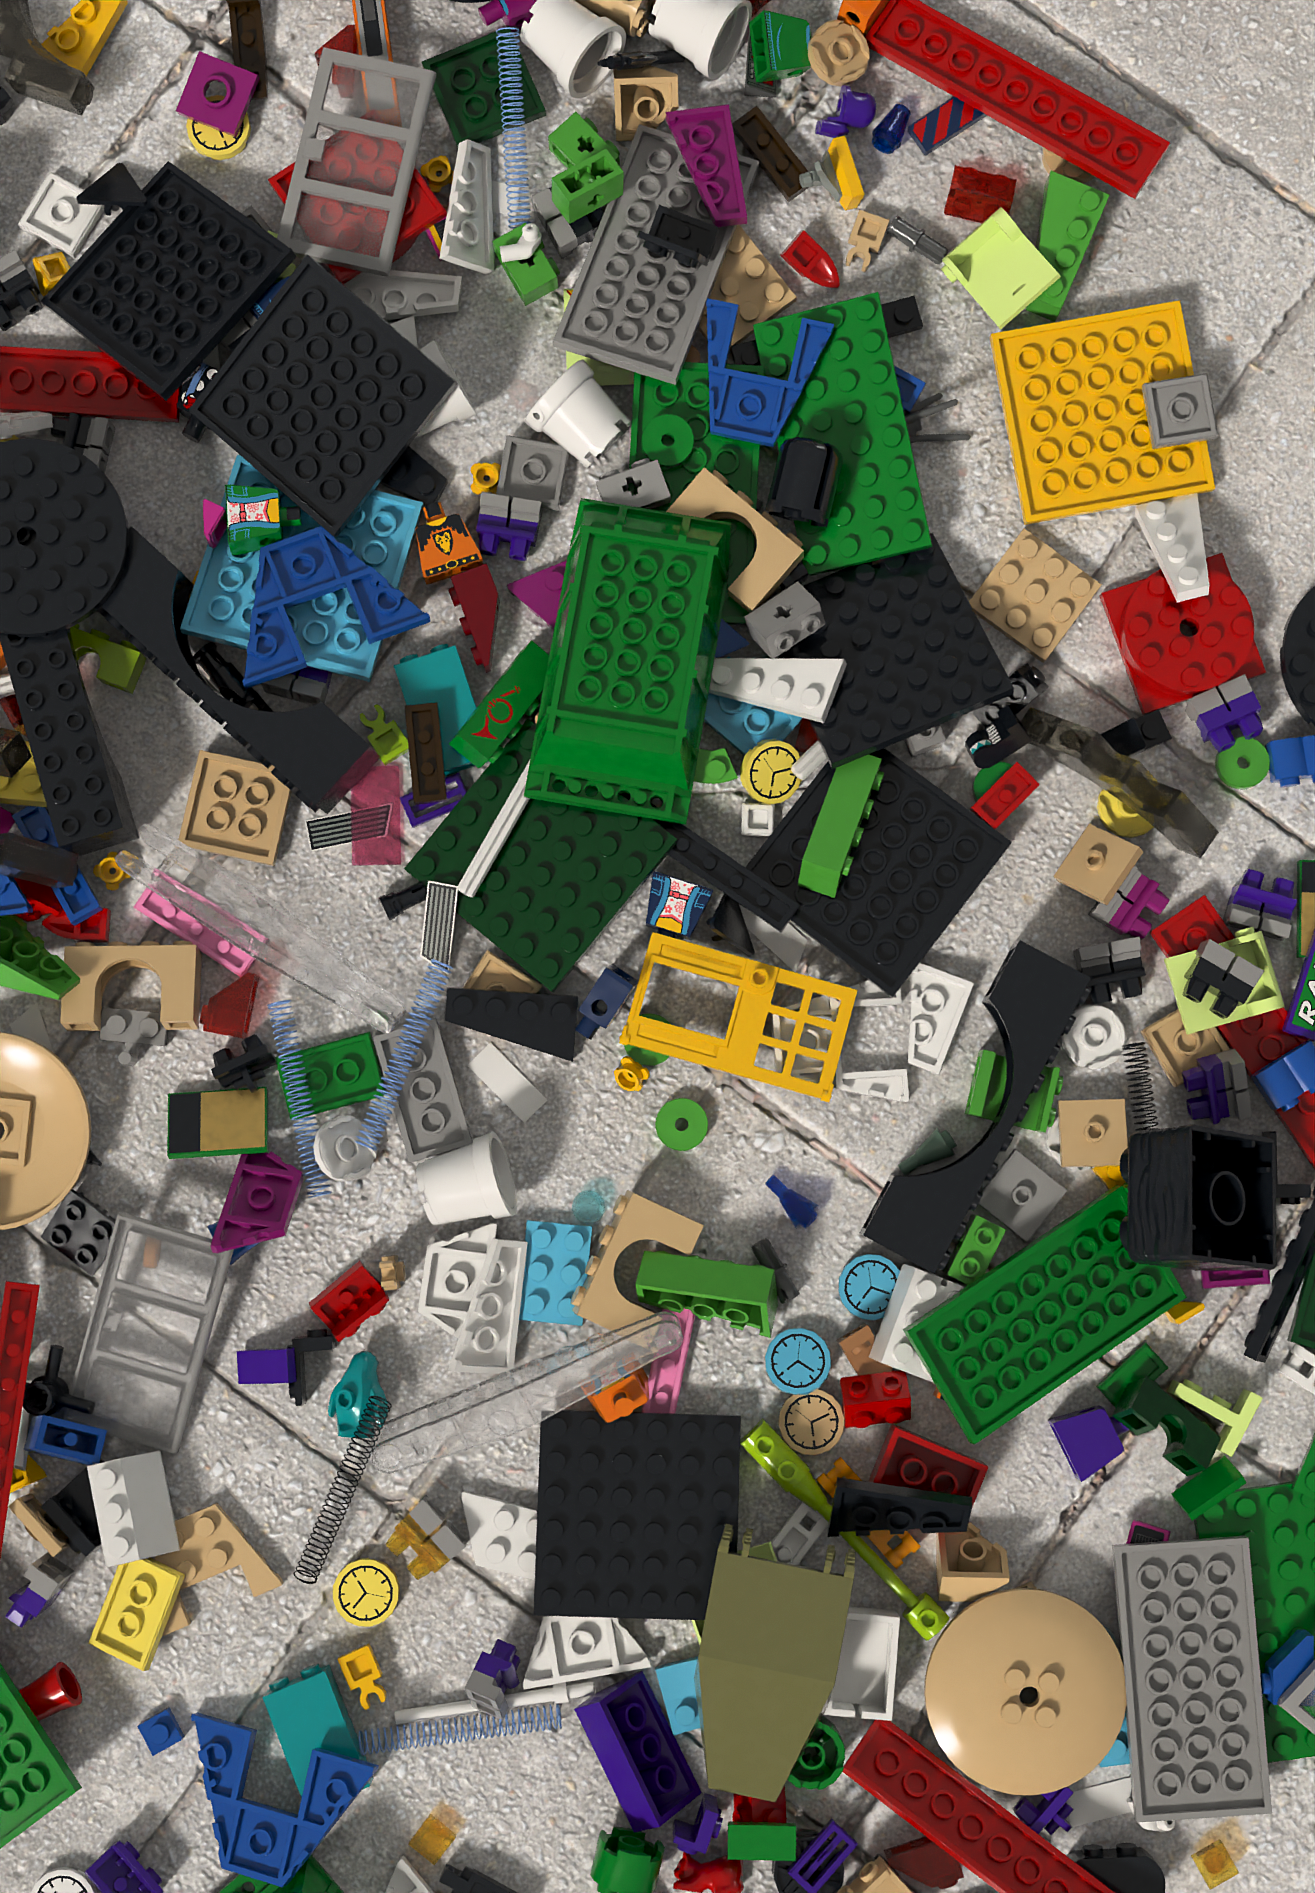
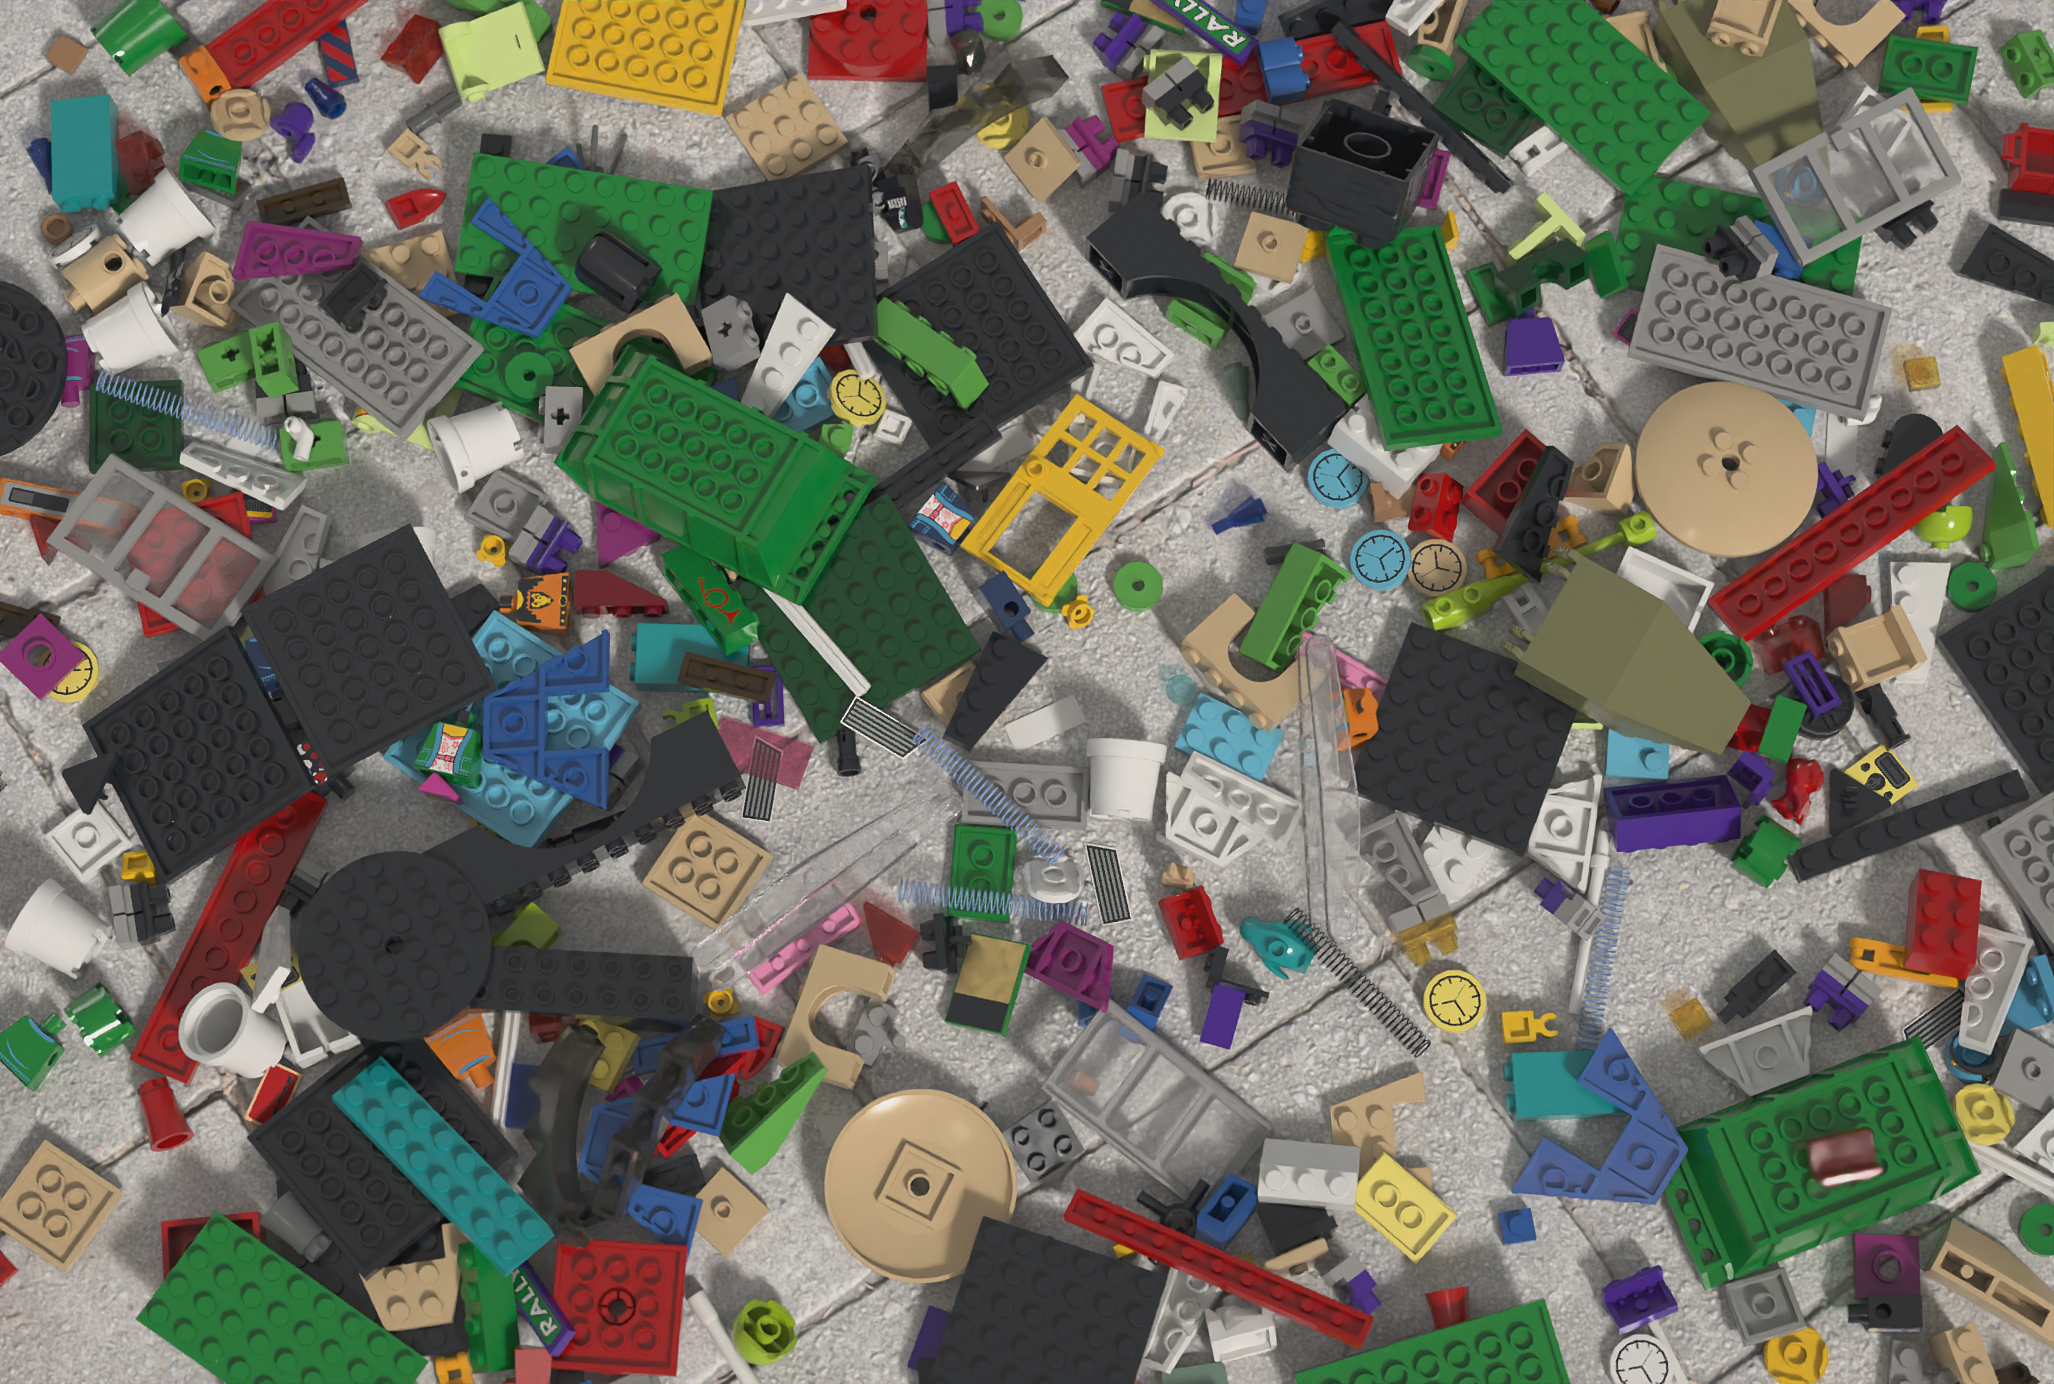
camera: 70 degrees left, 10 degrees down
yellow piece [799,135,865,211] -> none
none -> clear smoke rock [950,28,986,76]
none -> medium nougat bracket [980,196,1046,253]
none -> sticker [1084,842,1133,926]
none -> blue slope [1117,973,1173,1047]
none -> light grey wing [1344,811,1441,906]
none -> black hips [1702,215,1779,282]
none -> clear red bracket [1752,615,1826,675]

